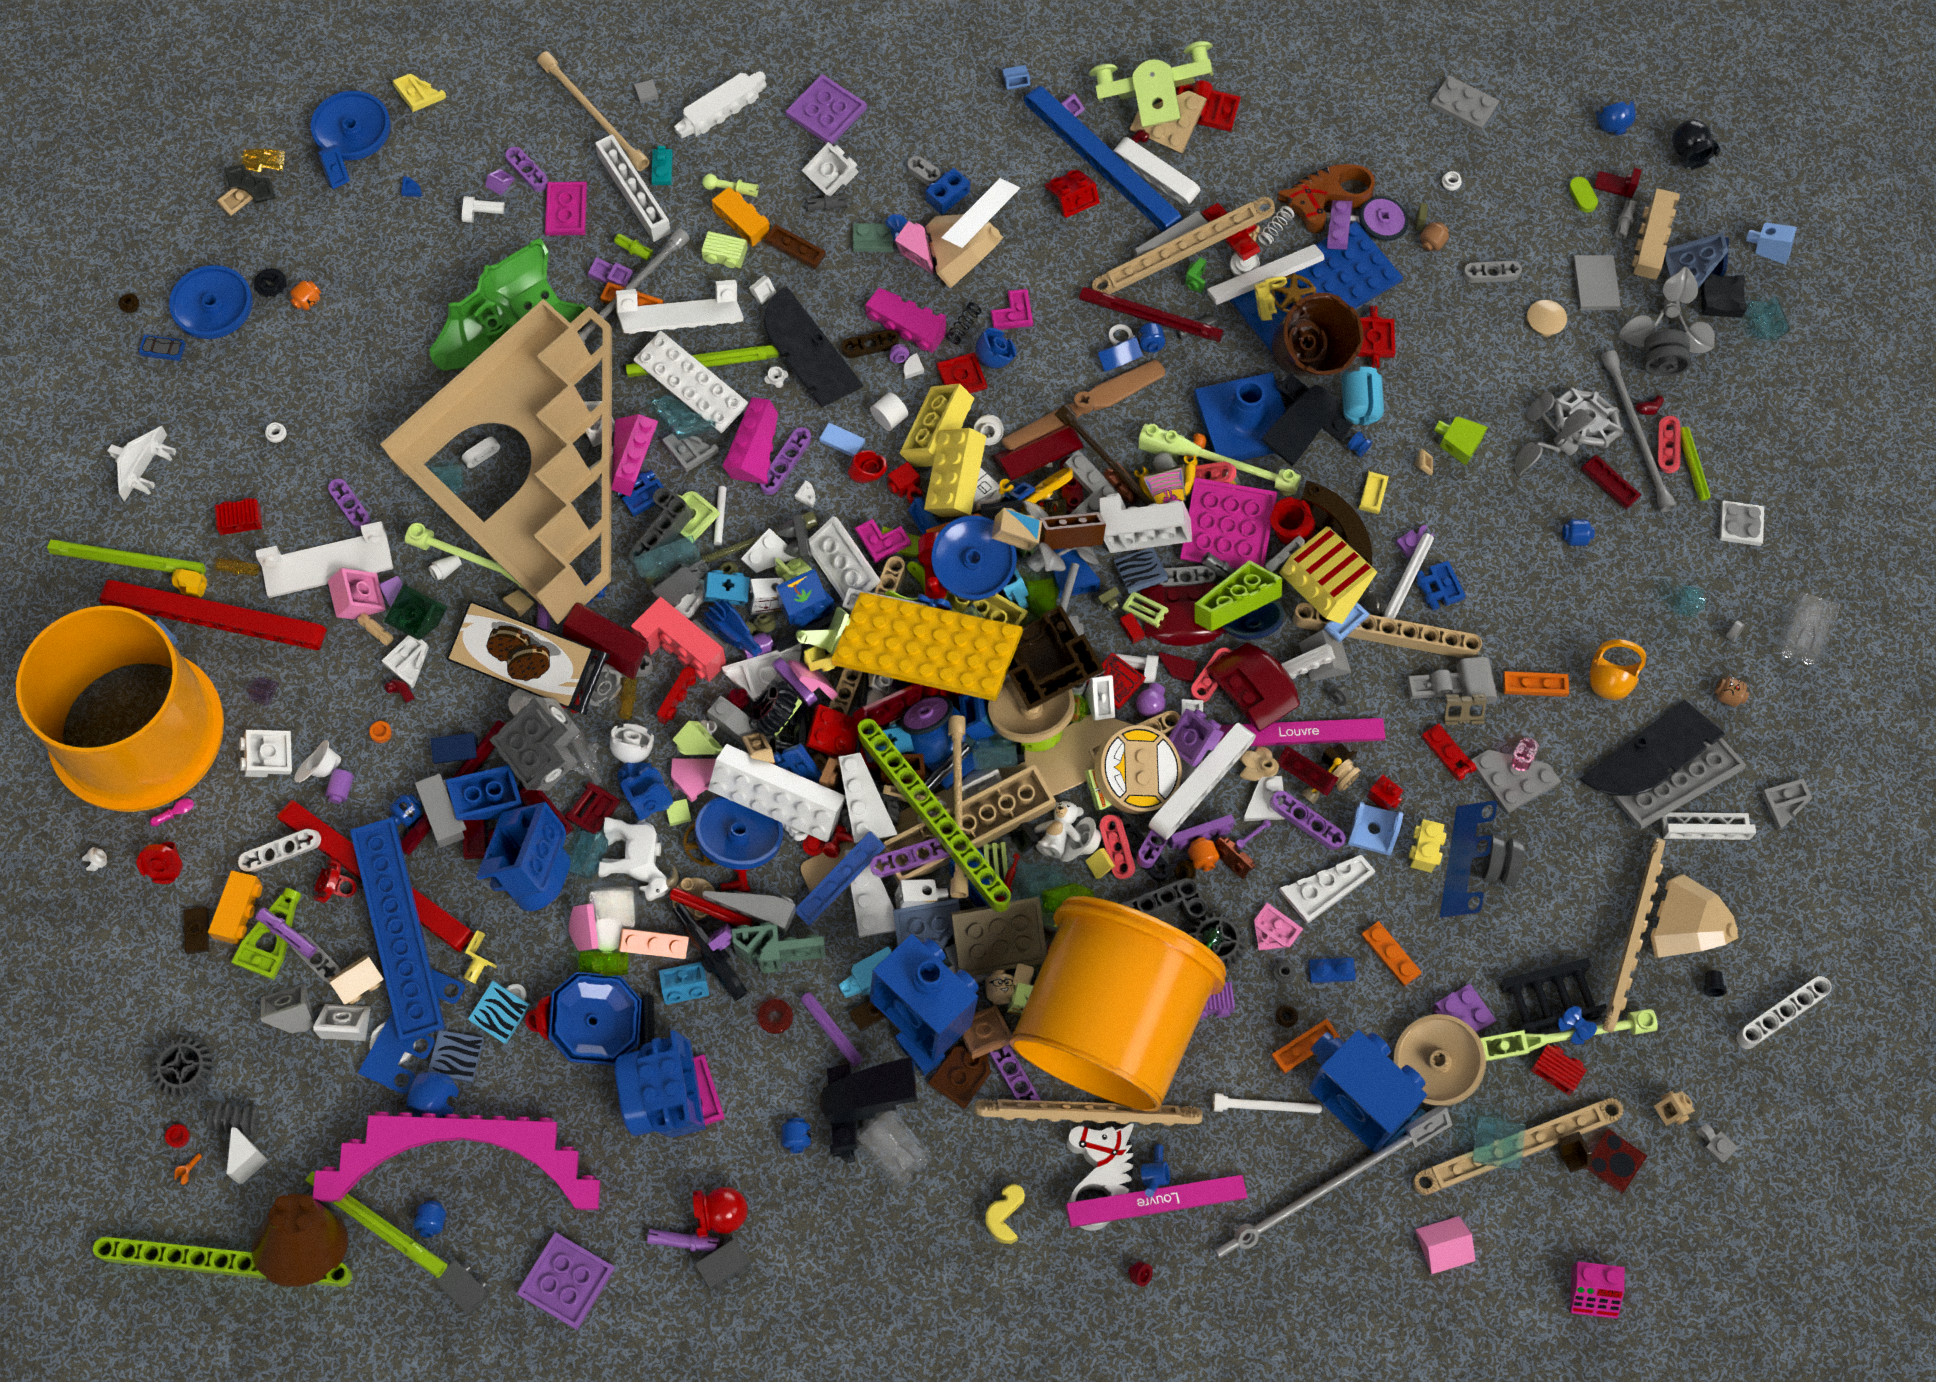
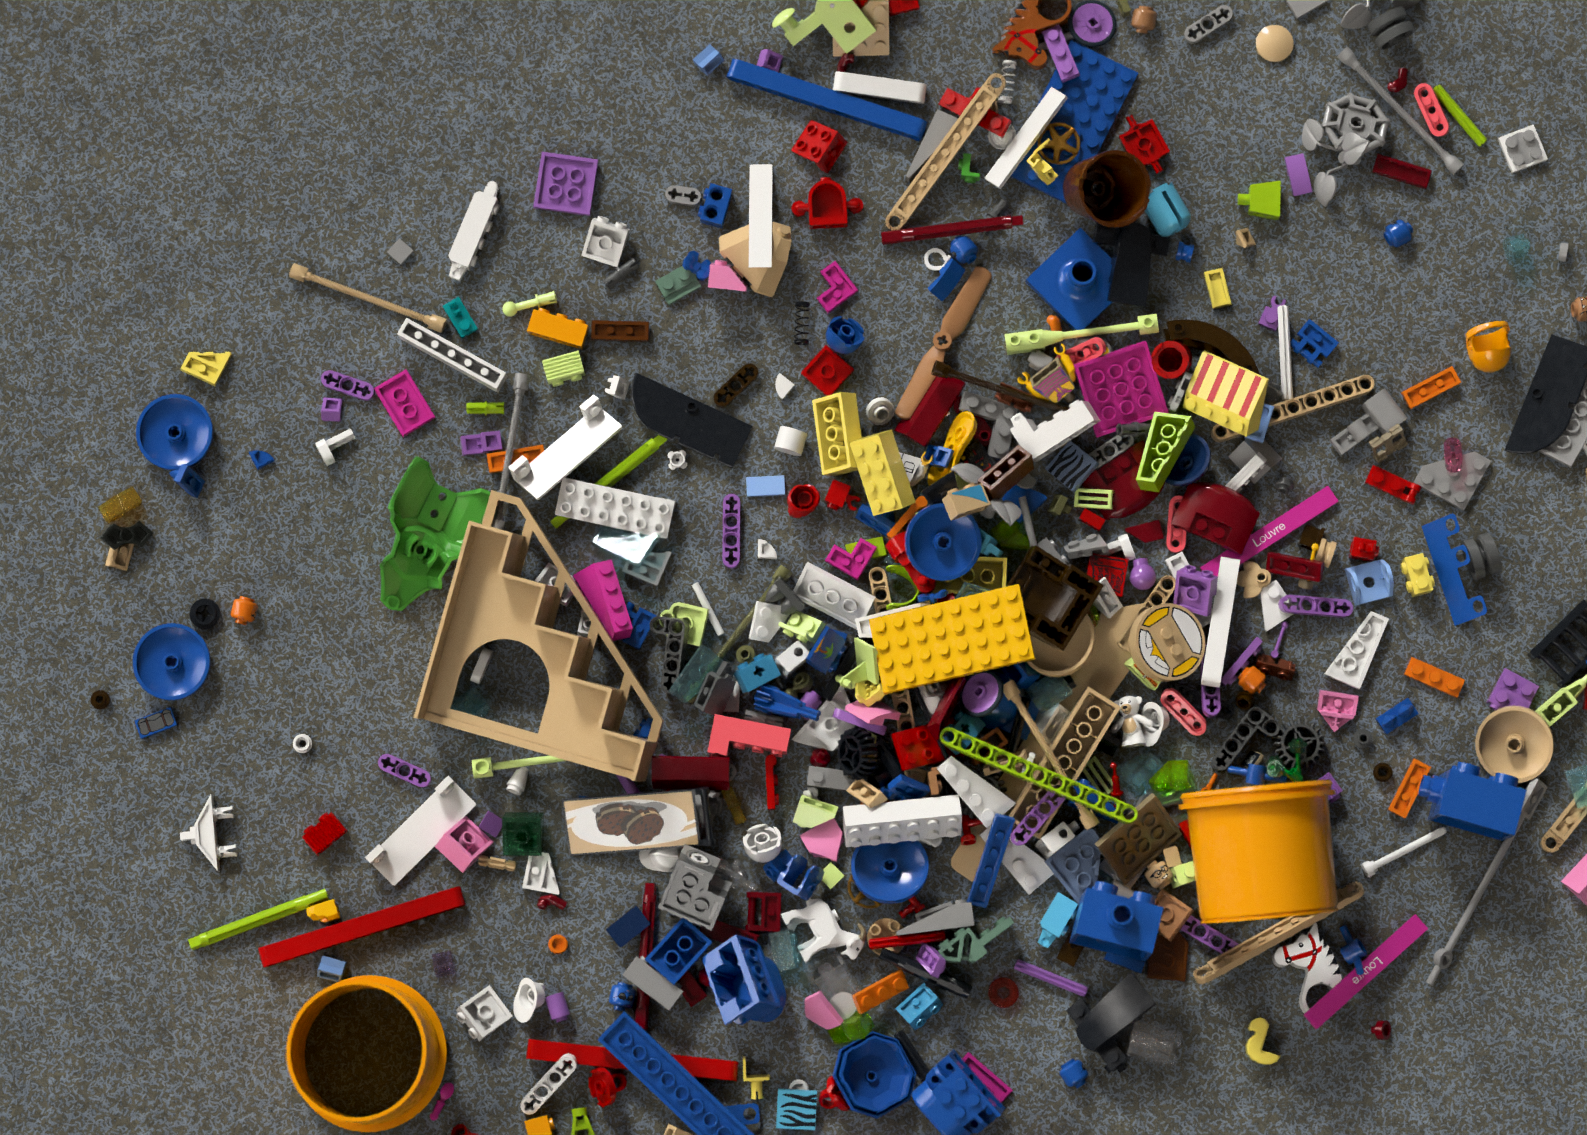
camera: 25 degrees left, 15 degrees up
clear yellow axle [216,558,260,576] -> none
tan slope [502,589,534,618] -> none
dark pink wedge [723,397,778,484] -> none
red plate [803,835,825,856] -> none
dark pink wedge [865,288,946,353] -> none
medium lavender plate [889,344,909,363] -> none
light yellow tile [1086,848,1115,879] -> none
none -> red piece [791,177,863,229]
none -> light grey wing [1063,534,1109,559]
none -> medium lavender slope [1284,153,1312,196]

